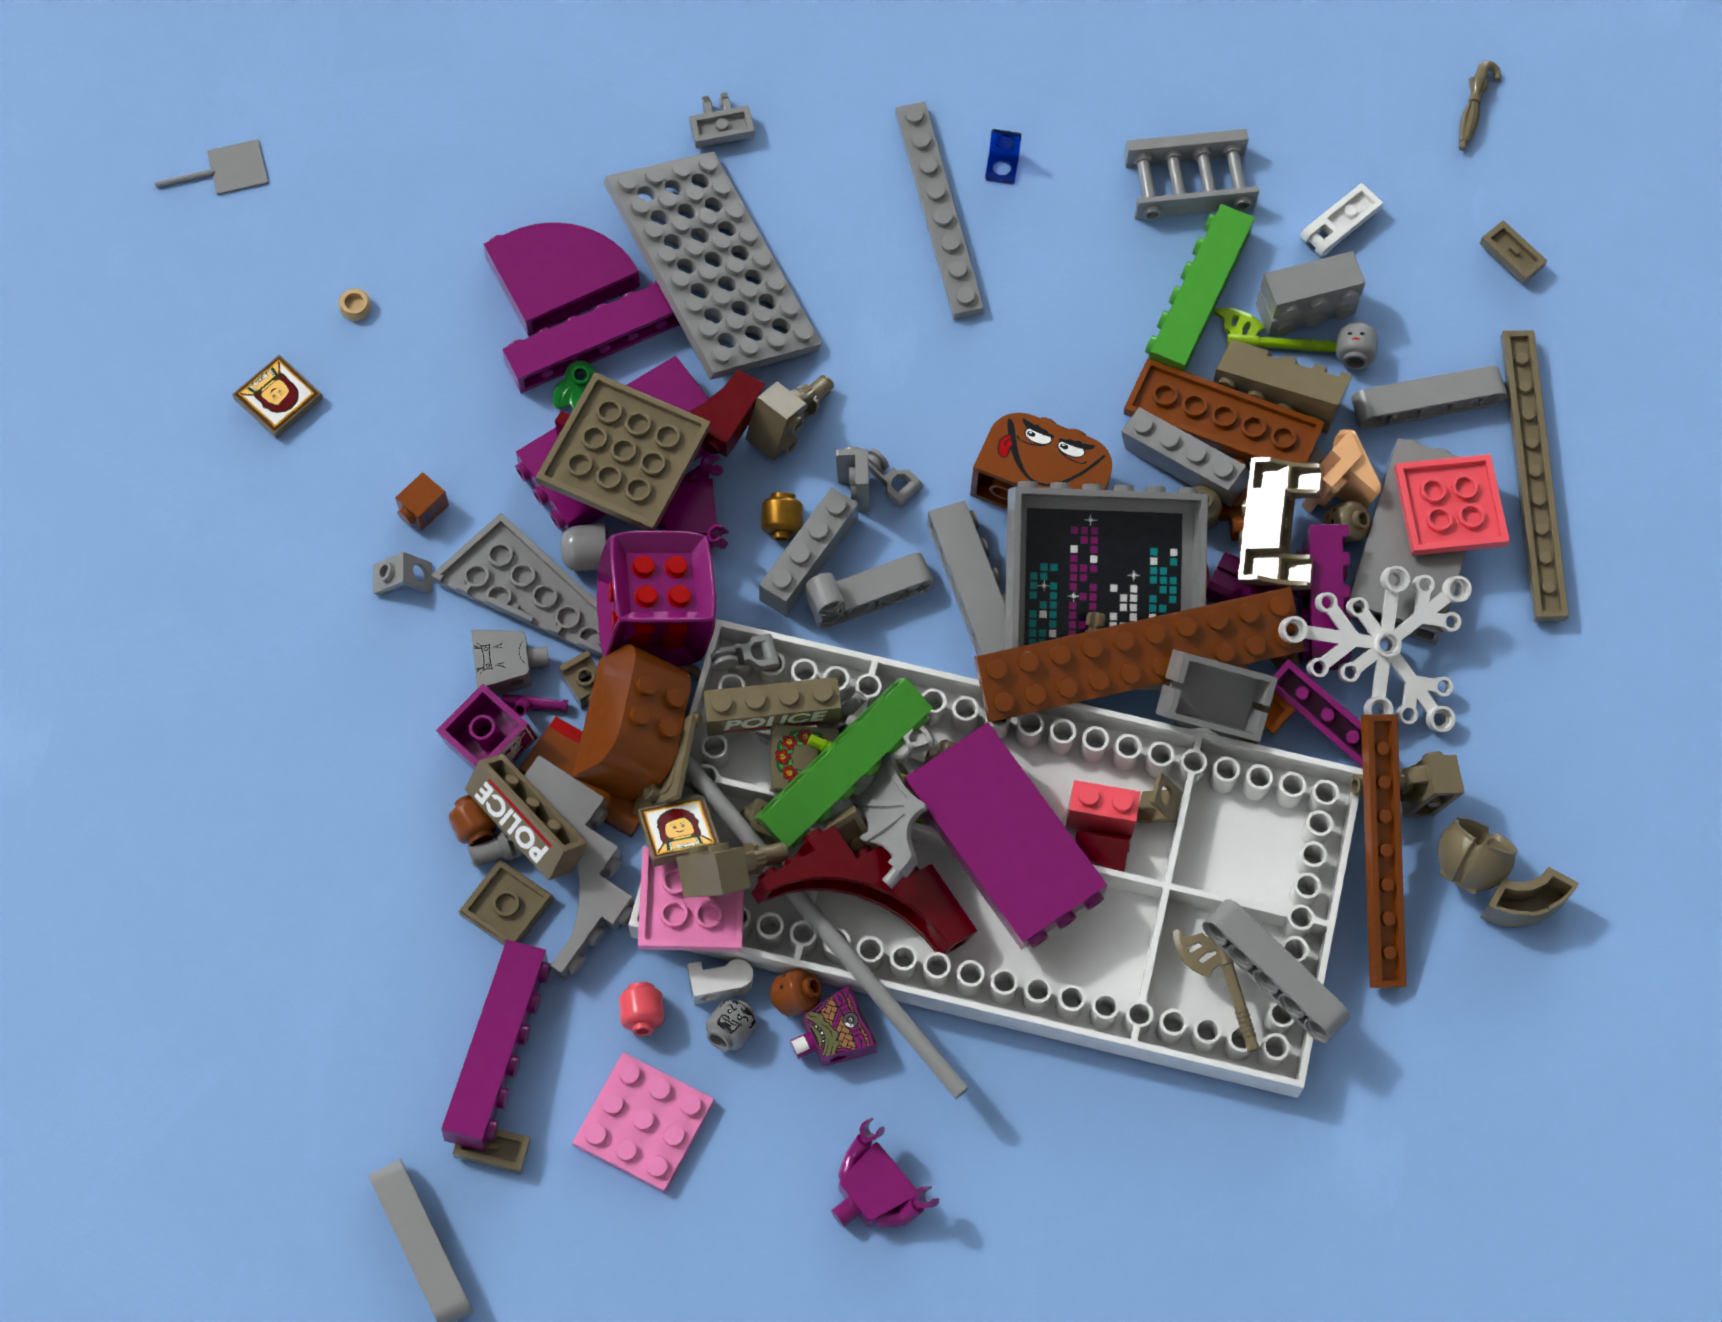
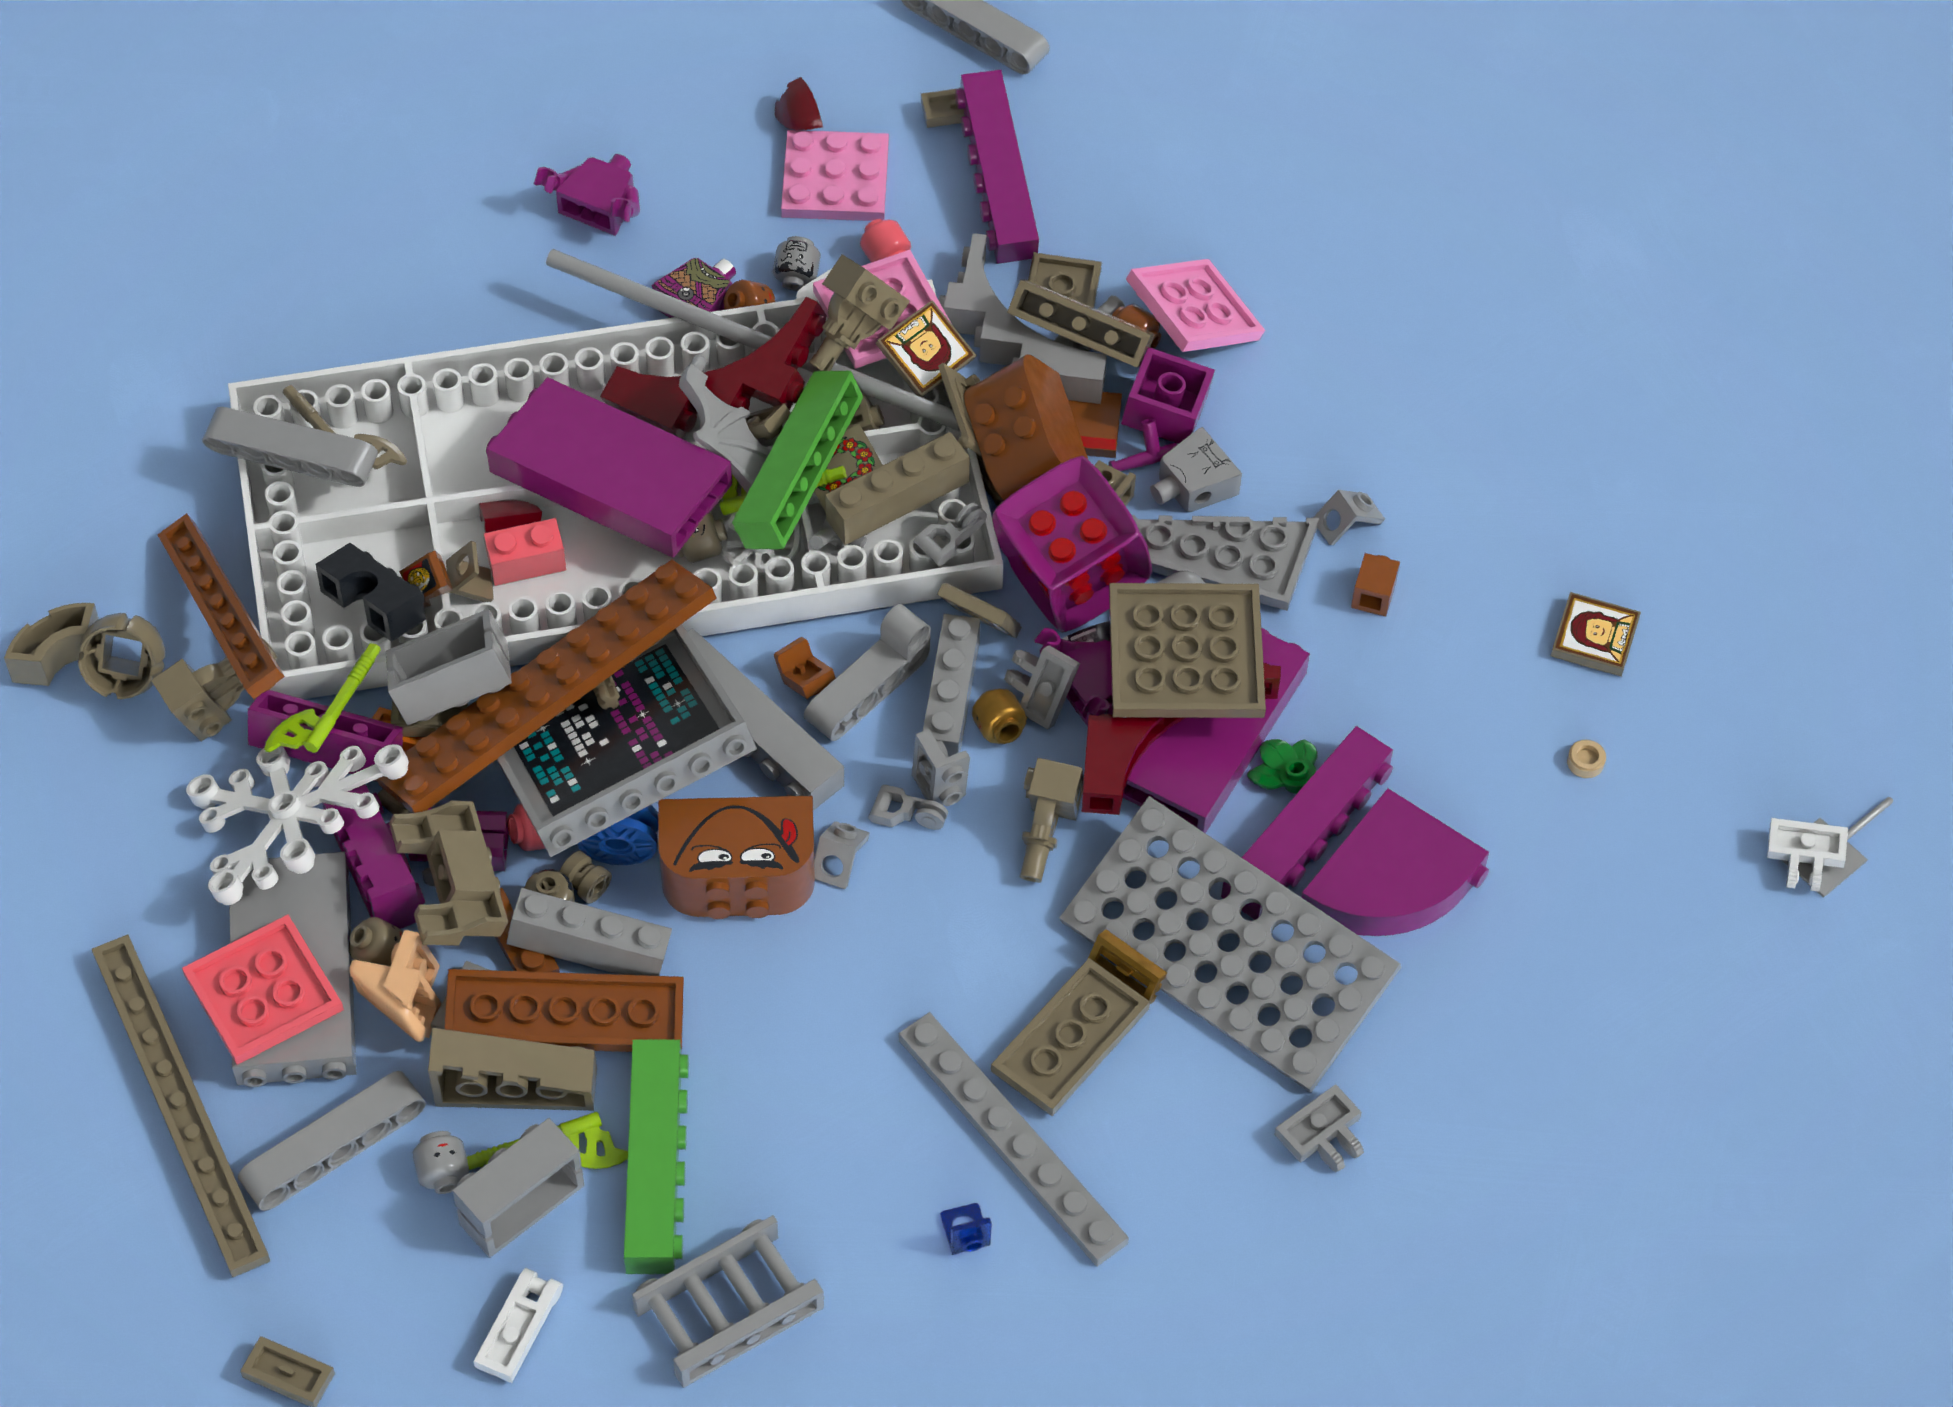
camera: 155 degrees right, 10 degrees down
none -> lime piece [264,643,381,753]
none -> black arch [315,543,426,642]
none -> slope [399,551,453,608]
none -> dark orange bracket [774,637,836,699]
none -> dark red brick [775,77,823,130]
none -> light grey bracket [814,822,870,889]
none -> dark tan tile [937,583,1022,638]
none -> dark tan plate [991,958,1150,1116]
none -> light grey hinge [1004,645,1080,730]
none -> pearl gold tile [1088,929,1167,1004]
none -> bright pink plate [1126,259,1265,352]
none -> white hinge [1767,818,1848,892]

